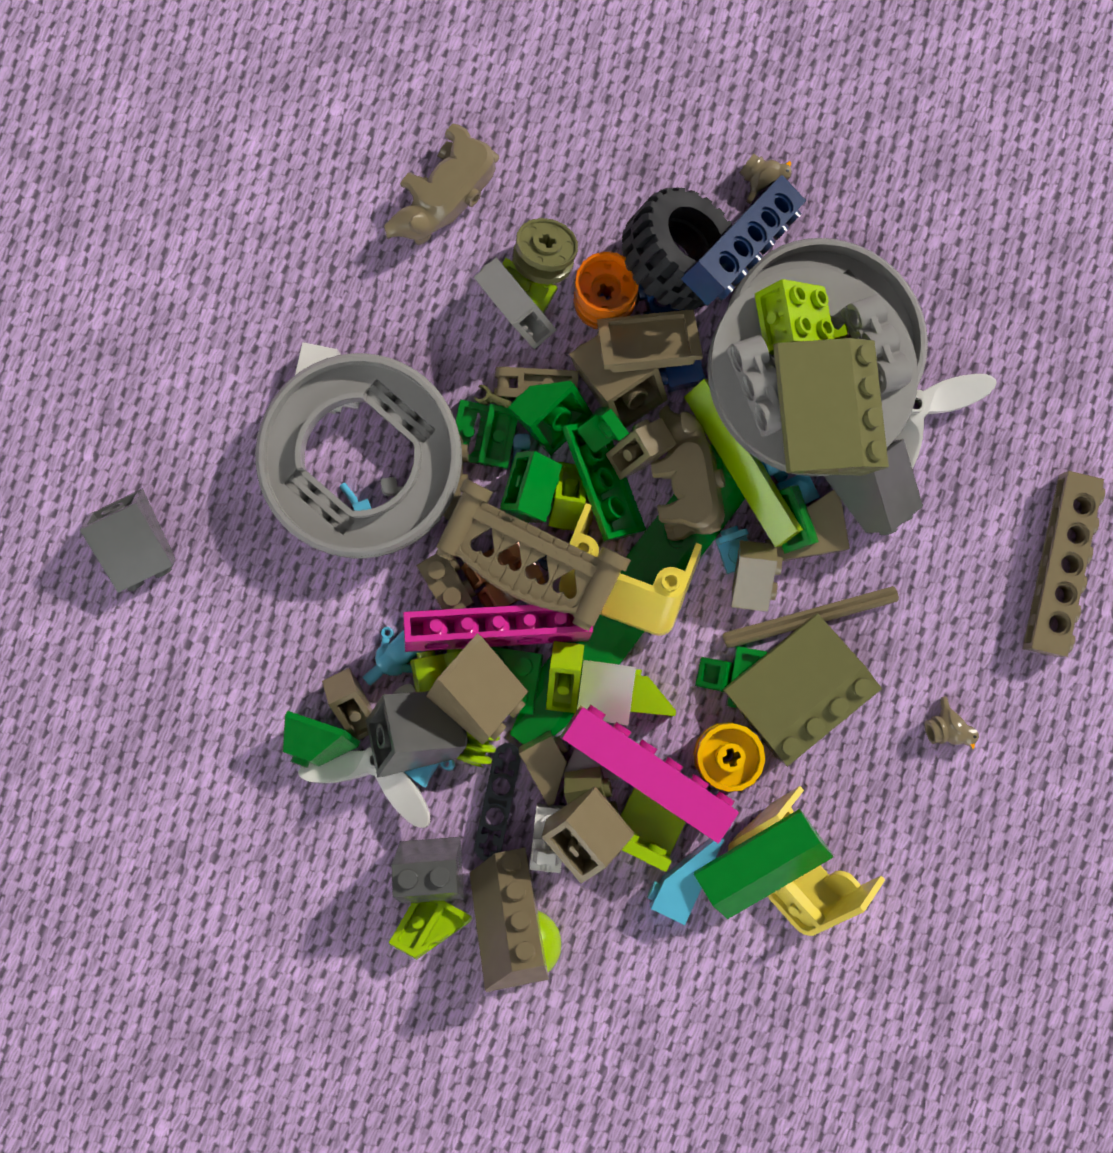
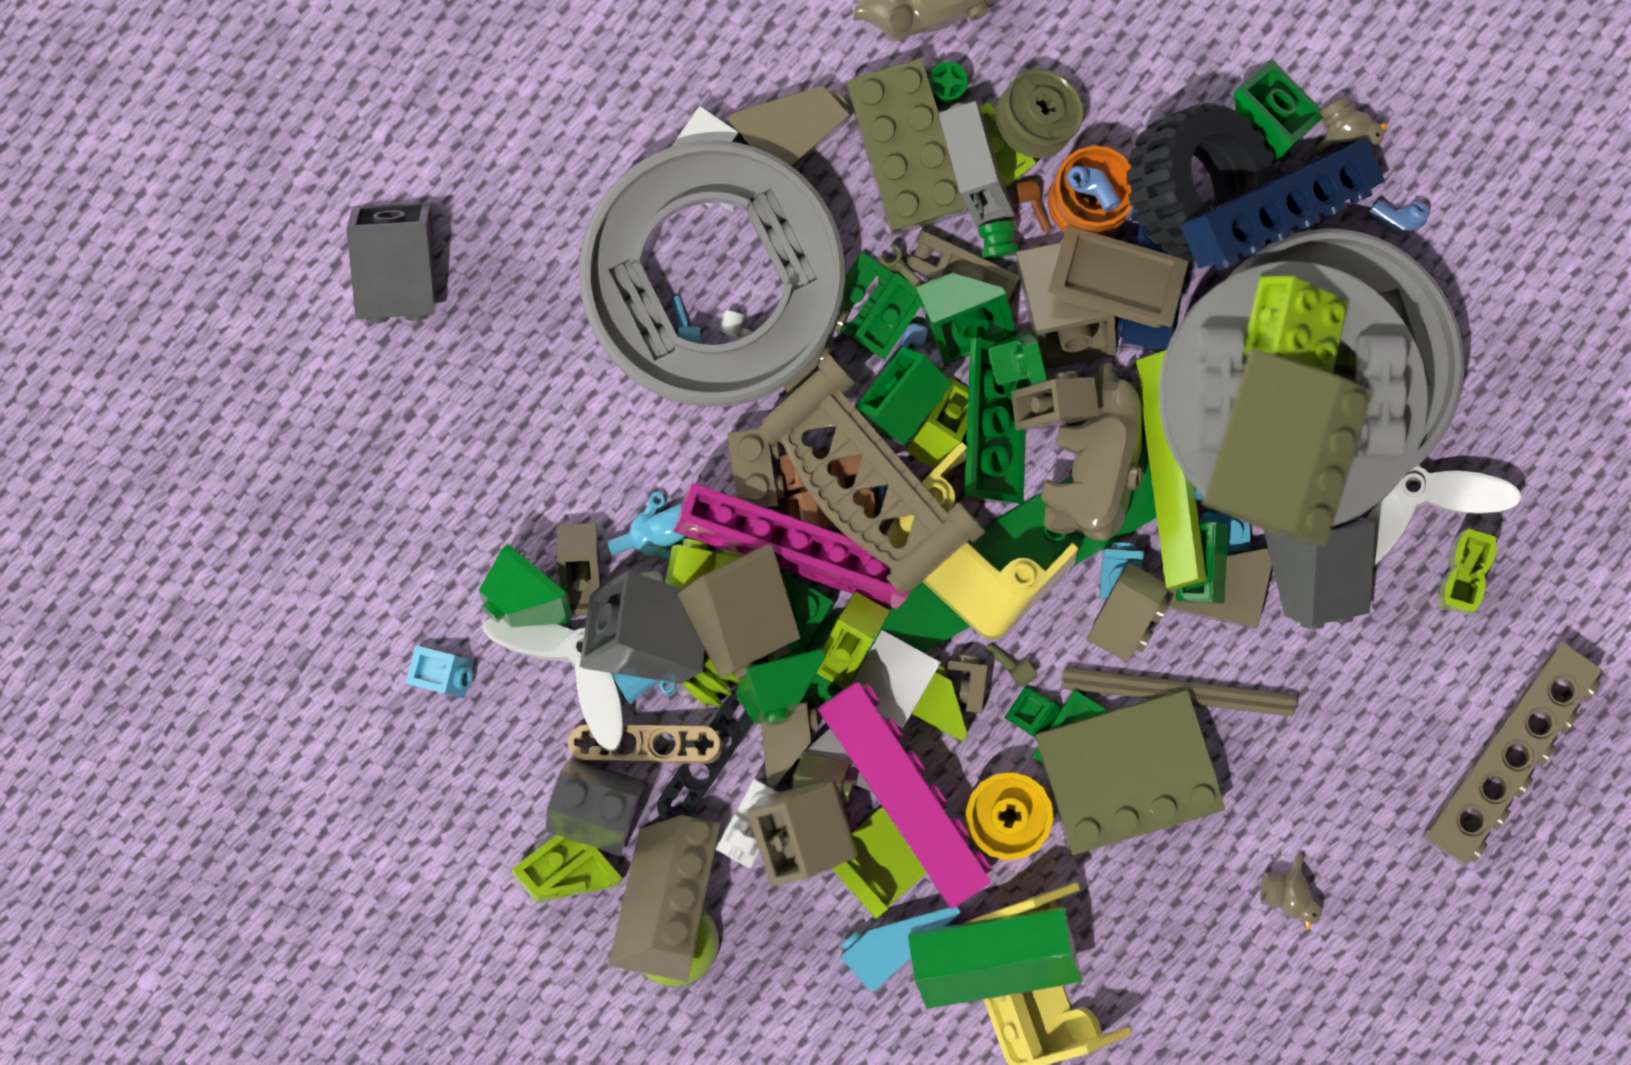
camera: 20 degrees right, 0 degrees up
none -> medium azure bracket [406,645,474,698]
none -> tan beam [568,724,723,764]
none -> dark tan slope [726,86,850,169]
none -> green slope [736,649,825,726]
none -> olive brick [846,58,968,237]
none -> green wheel [928,61,968,105]
none -> dark tan bracket [947,655,988,714]
none -> green wheel [978,221,1020,260]
none -> olive hand [986,643,1037,686]
none -> dark orange hand [1015,180,1052,232]
none -> medium blue arm [1067,166,1122,212]
none -> green slope [1234,60,1323,166]
none -> medium blue arm [1368,199,1429,234]
none -> lime brick [1437,529,1497,615]

